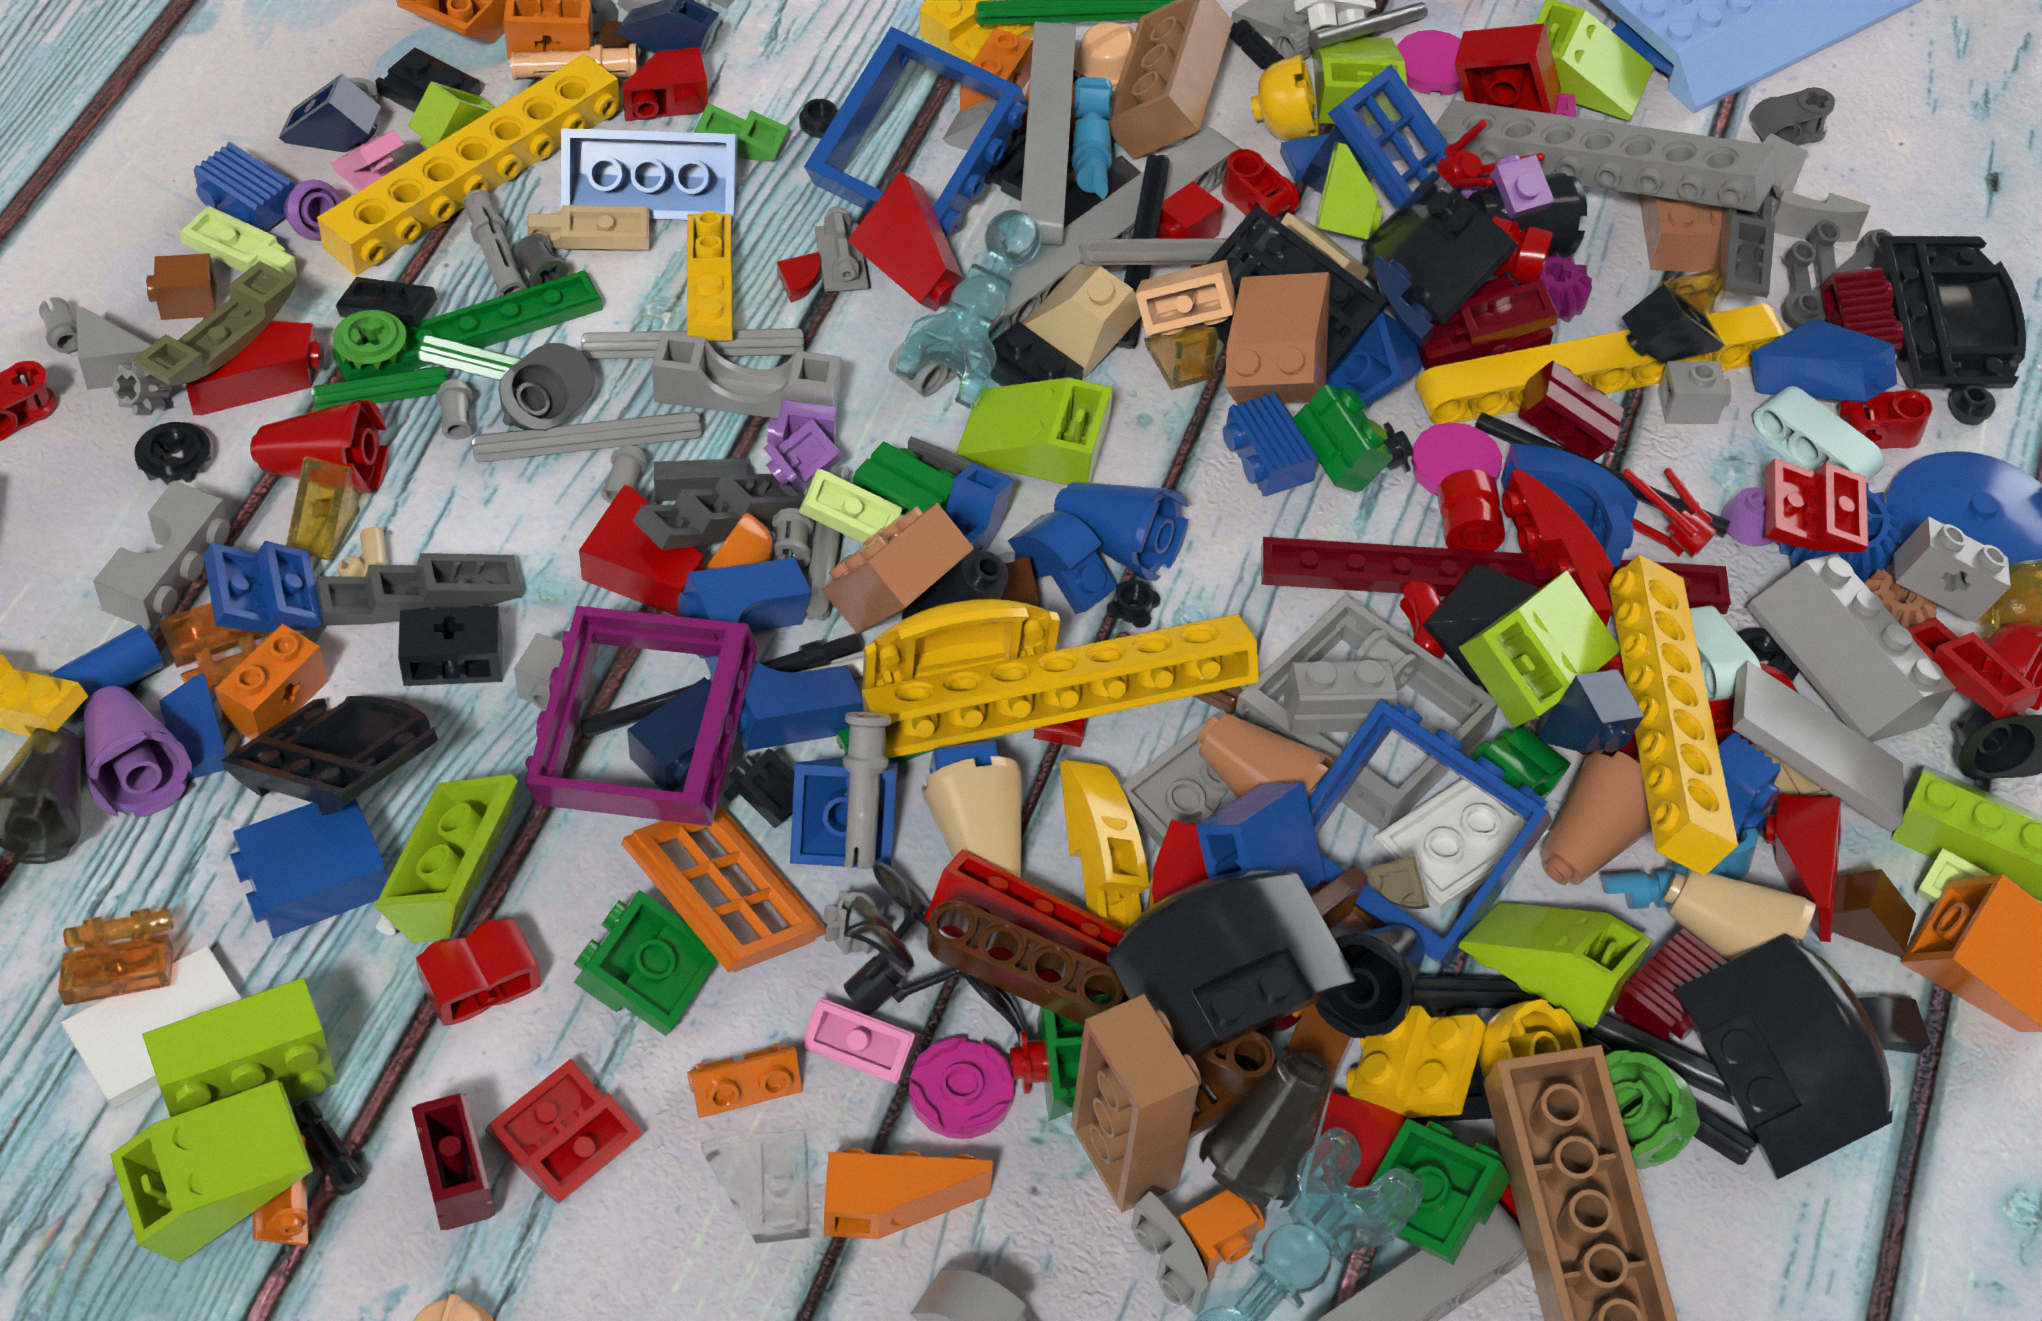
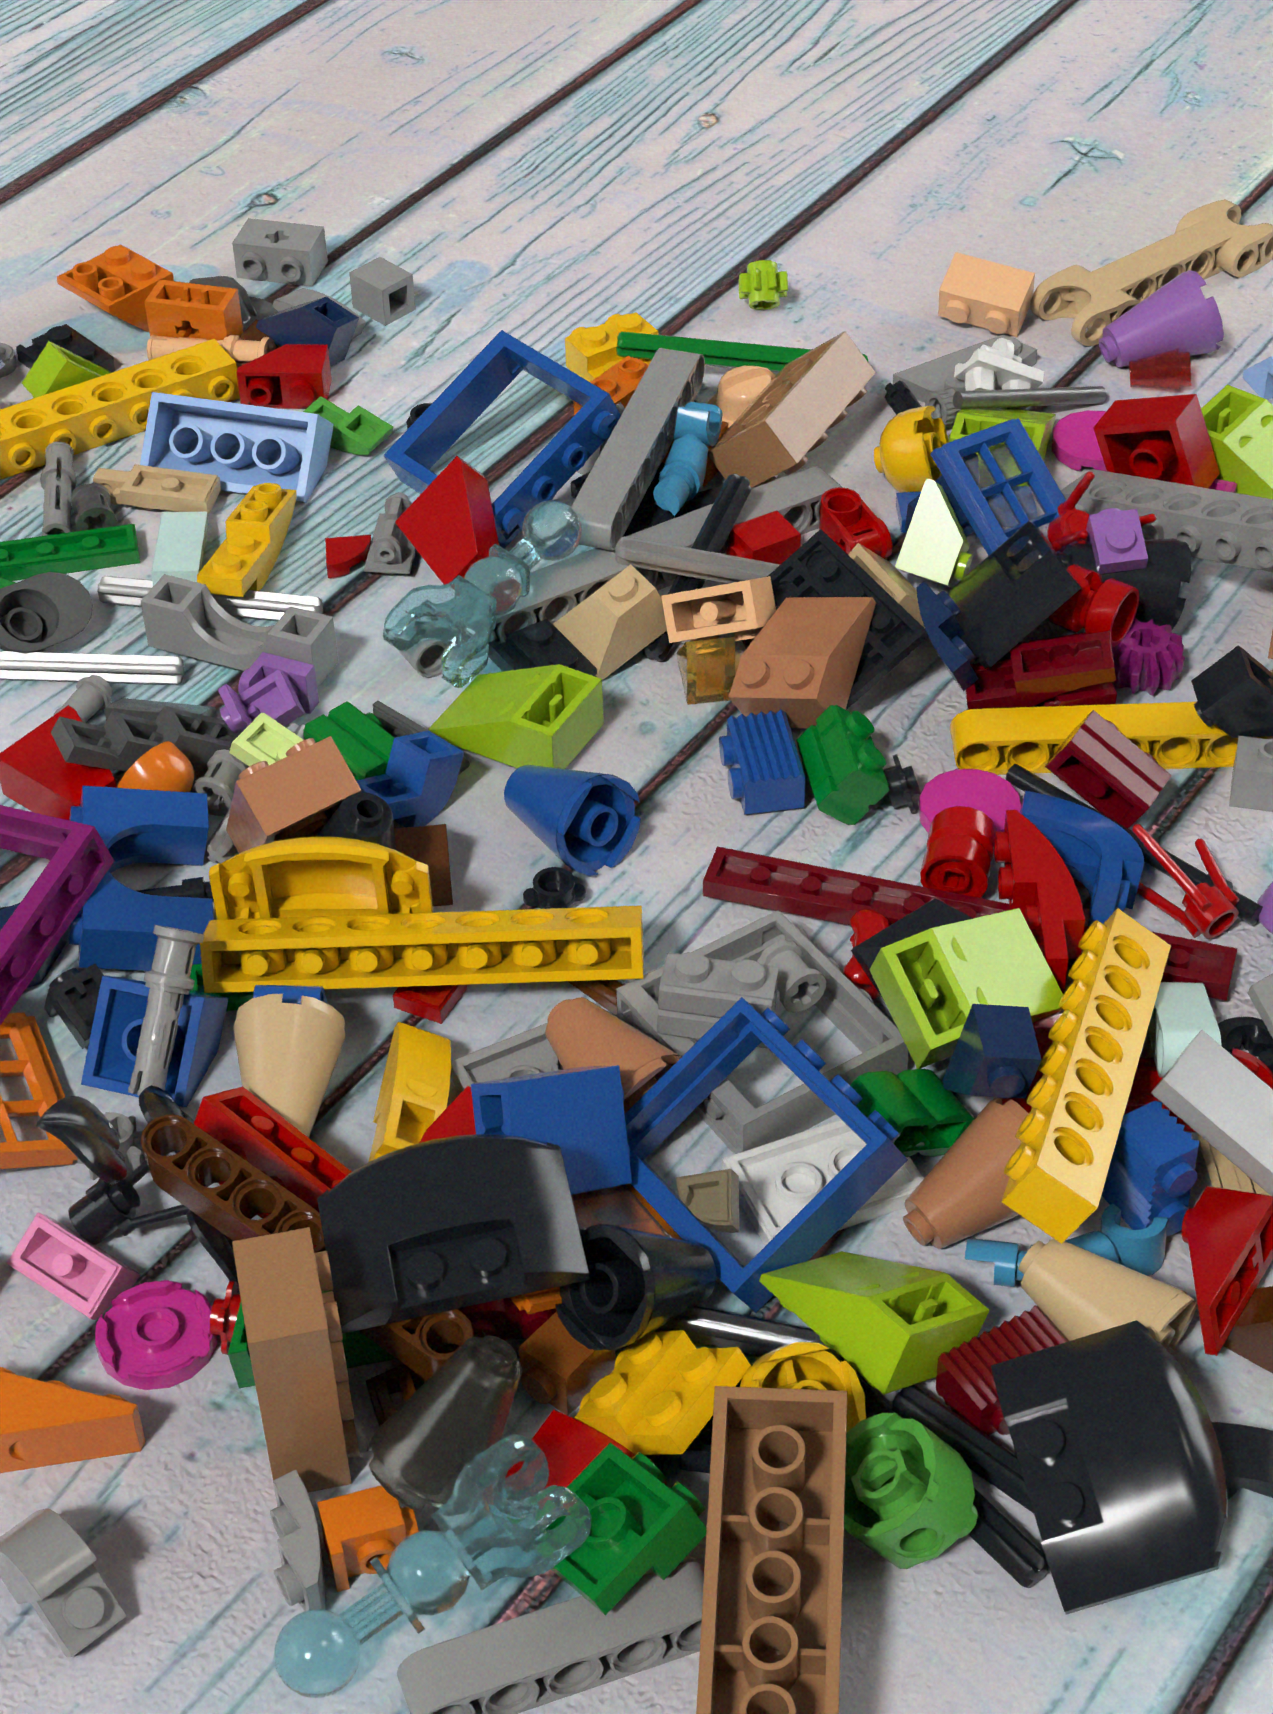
camera: 20 degrees right, 10 degrees down
blue brick [1008,511,1117,614] -> none
reddish brown tile [1311,866,1368,930] -> none
blue slope [1326,311,1422,406] -> none
none -> light aqua tile [151,511,208,586]

